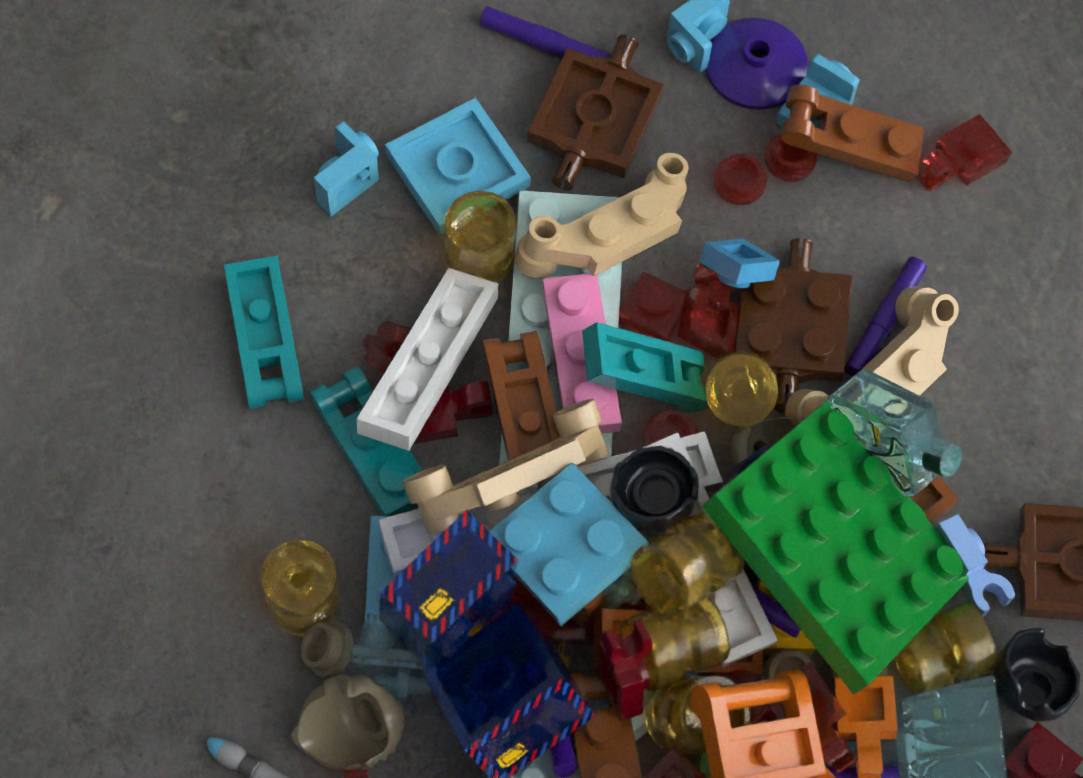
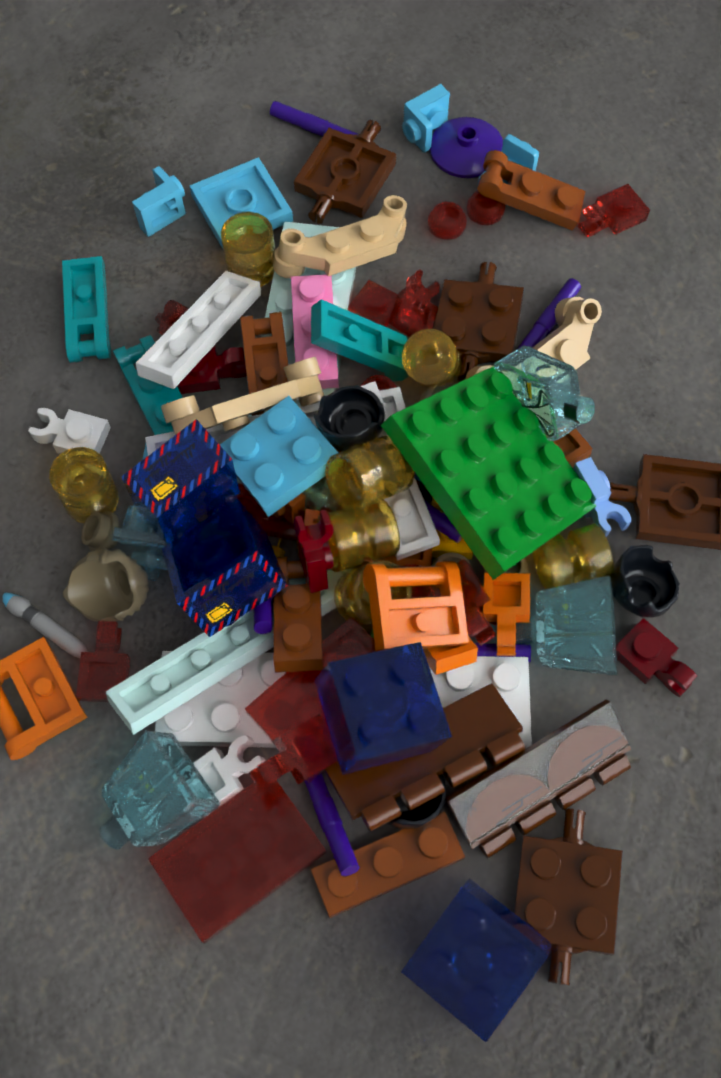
camera: 10 degrees right, 0 degrees up
dark azure plate [700,238,780,288] -> none
none -> white plate [28,408,111,463]

